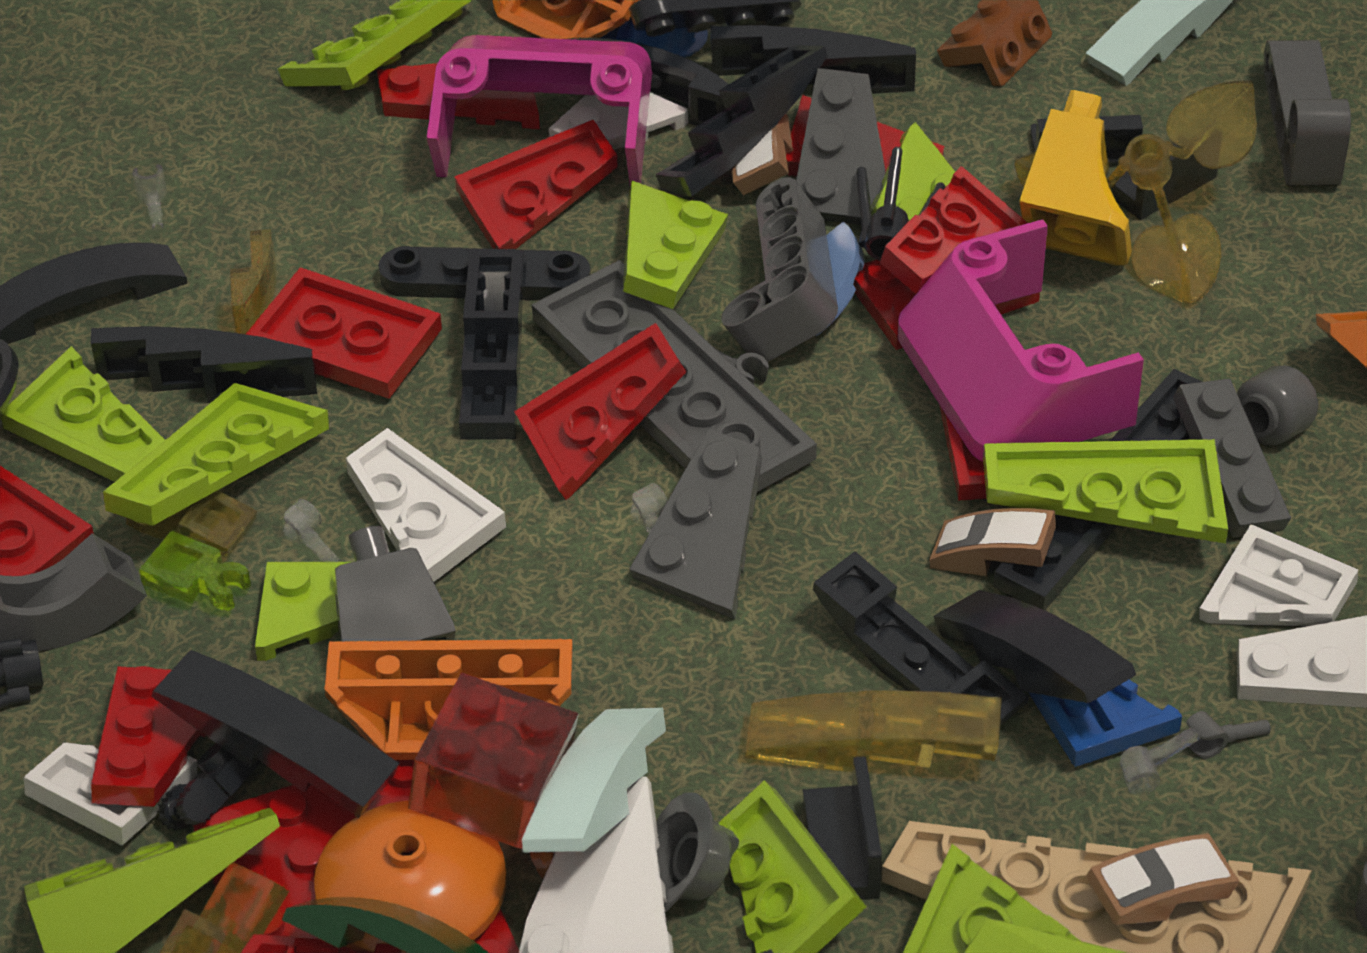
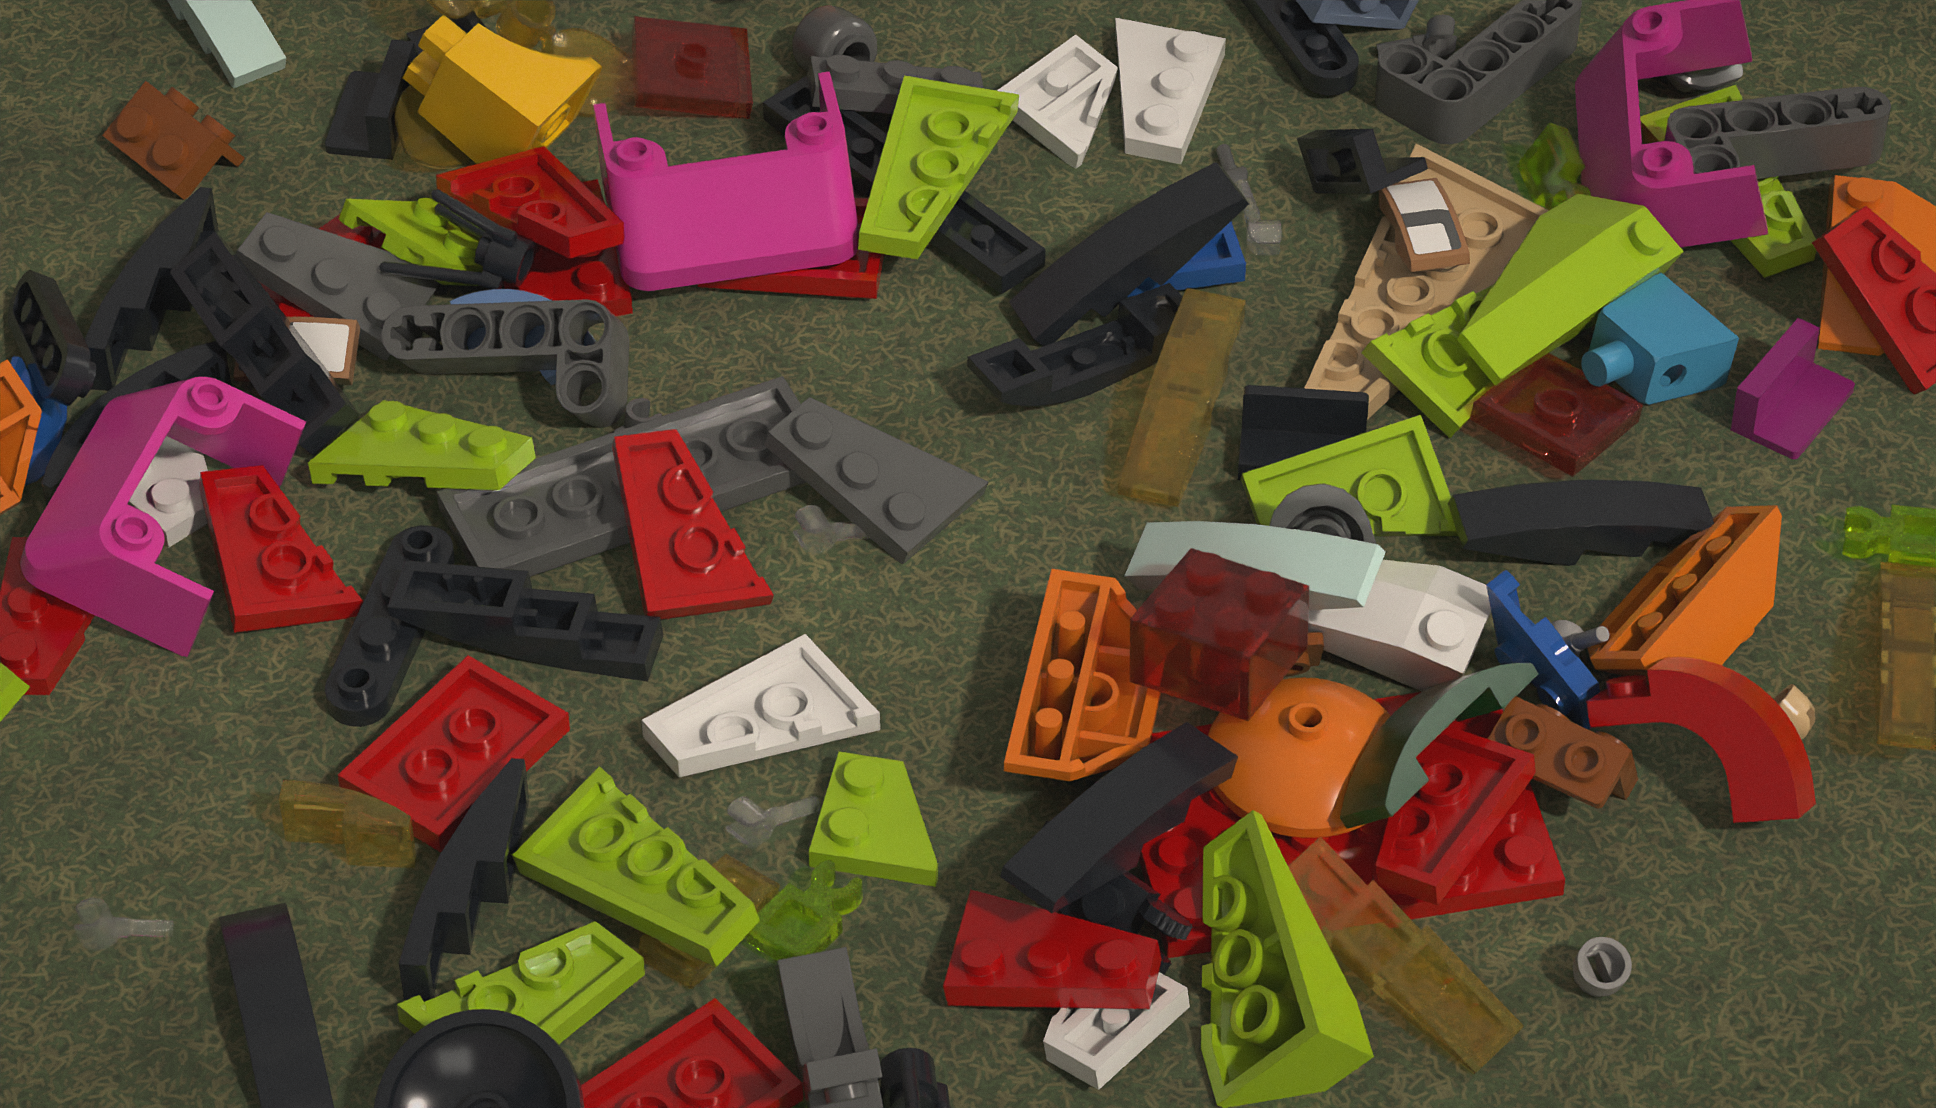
camera: 80 degrees left, 0 degrees up
dark grey torso [334,526,456,641] -> none
slope [929,508,1056,576] -> none
none -> clear red plate [631,16,753,119]
none -> black panel [1297,129,1428,194]

